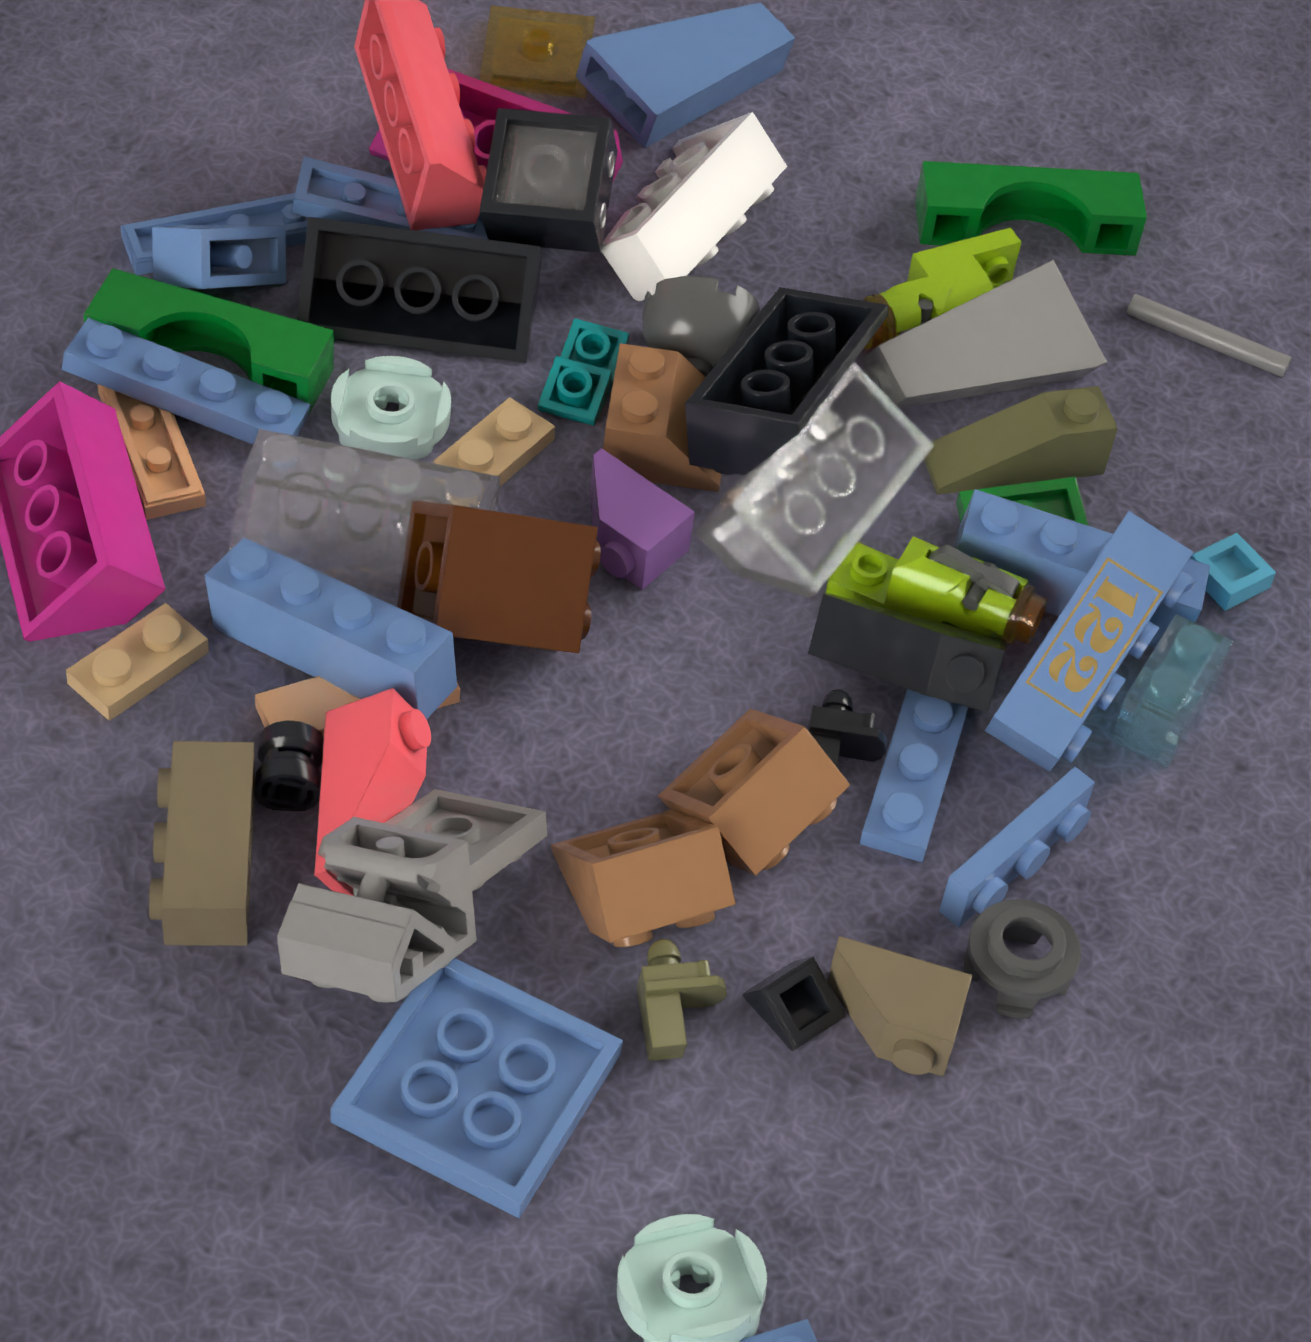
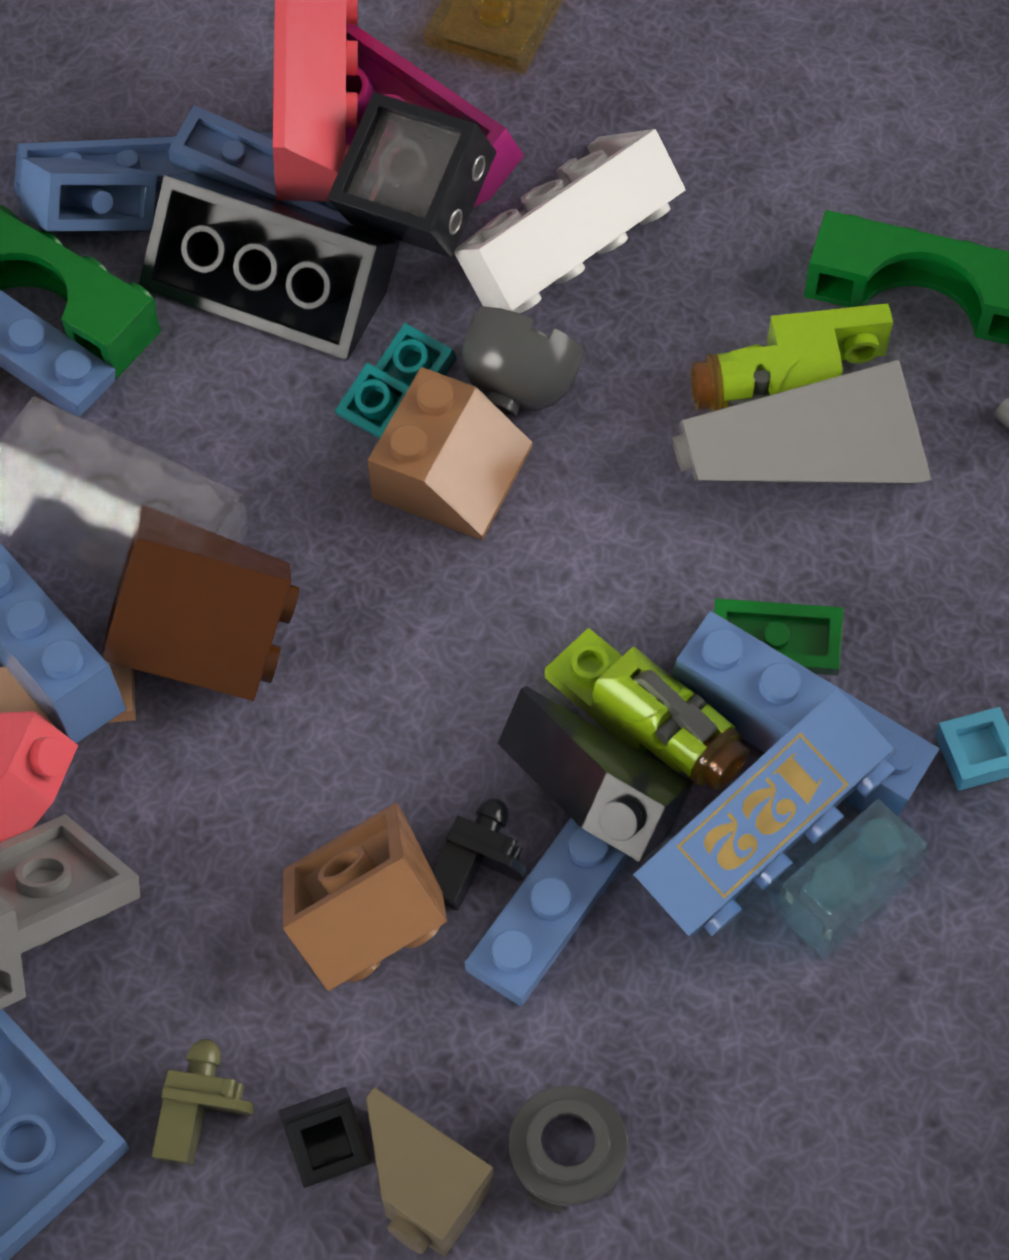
camera: 25 degrees right, 10 degrees up
light aqua plate [331,356,451,459] -> none
tan plate [432,397,555,505] -> none
medium nougat slope [551,809,736,947] -> none
medium blue slope [575,2,795,148] -> none
medium lavender slope [590,448,695,590] -> none
black slope [685,287,888,476] -> none
clear slope [693,362,934,598] -> none
olive slope [920,386,1118,495] -> none
medium blue plate [939,767,1095,928] -> none

